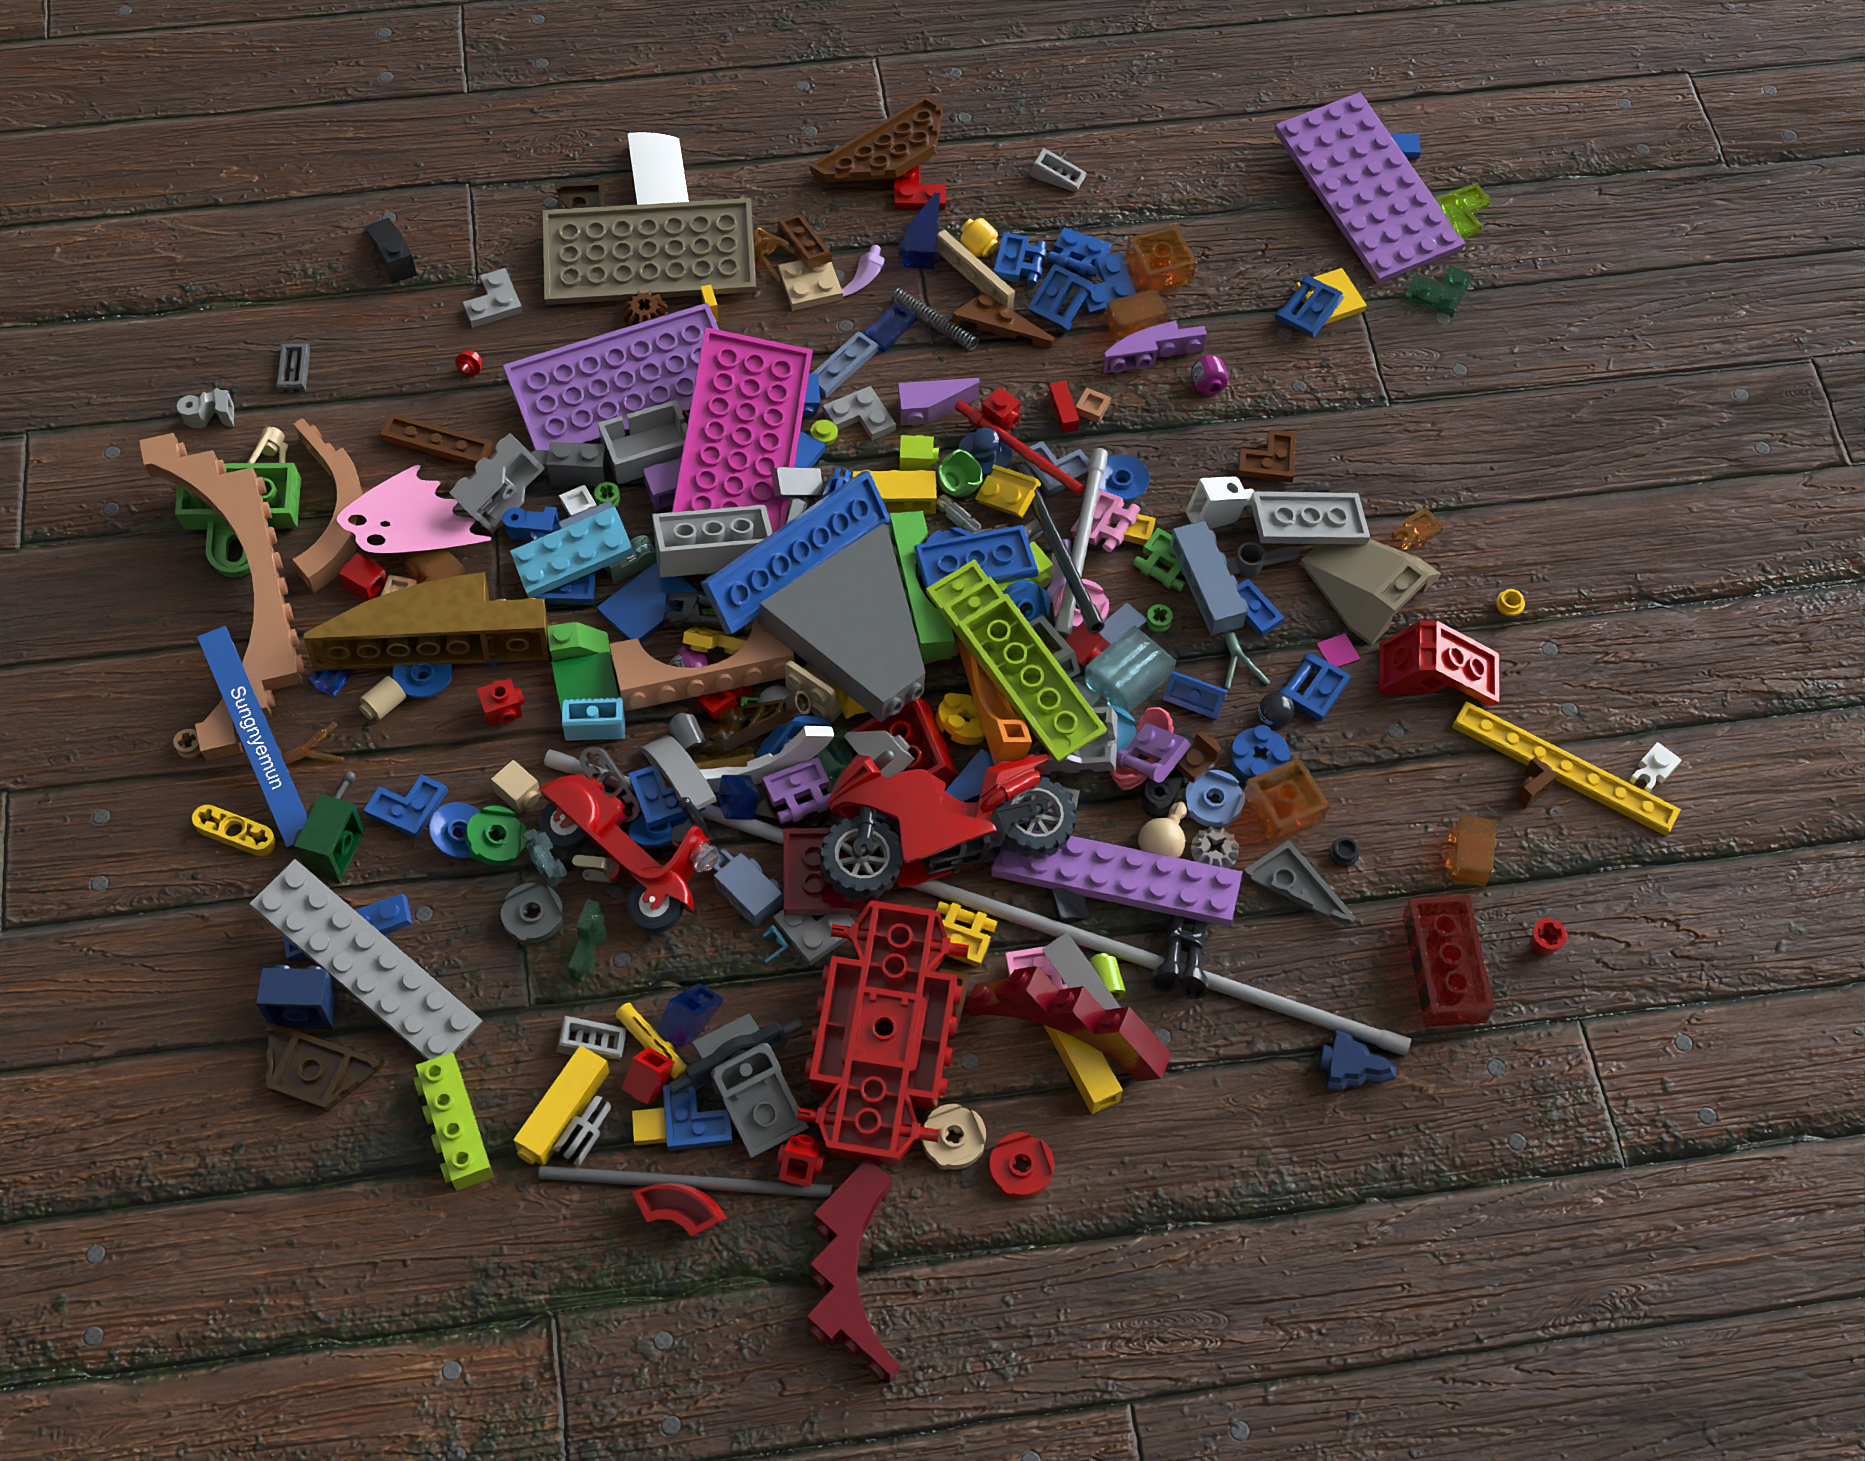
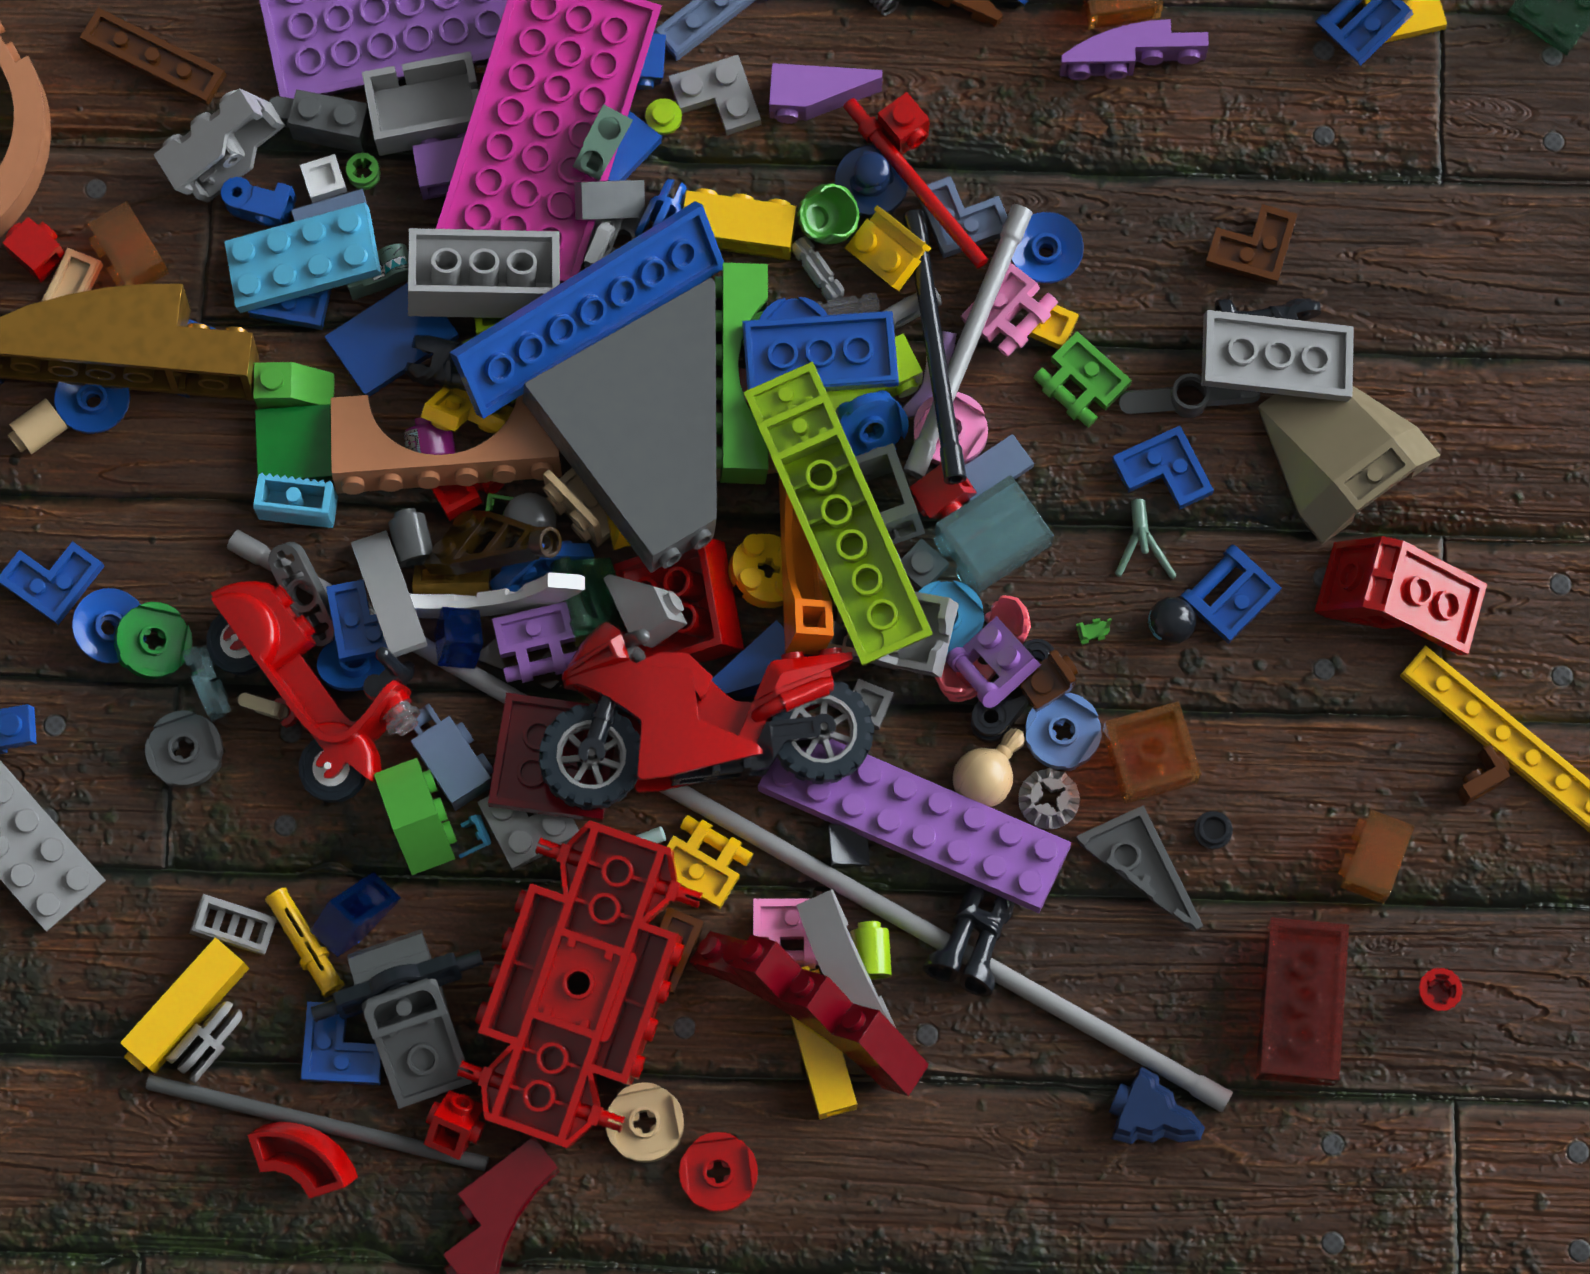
camera: 15 degrees right, 15 degrees up
bright pink piece [337,465,491,553] -> none
lime brick [413,1052,494,1191] -> none
red brick [477,678,525,727] -> none
tan brick [491,760,541,814] -> none
clear green plate [568,900,607,983] -> none
red brick [622,1047,675,1104] -> none
yellow tile [632,1108,667,1146] -> none
lime brick [899,435,939,471] -> none
red piece [1049,381,1079,433] -> none
nougat plate [1075,388,1111,423] -> none
bright green bush [1146,604,1173,633] -> none
blue plate [1162,671,1228,719] -> none
sand blue brick [1170,521,1248,635] -> none
white torso [1185,477,1254,529] -> none
magenta head [1191,355,1229,395] -> none
blue plate [1230,725,1291,784] -> none
dark pink sticker [1317,633,1360,667] -> none
clear orange plate [1391,507,1444,550] -> none
yellow plate [1496,589,1525,616] -> none
none -> bright green brick [374,758,457,875]
none -> sand green leg [573,104,633,181]
none -> bright green piece [1076,618,1111,645]

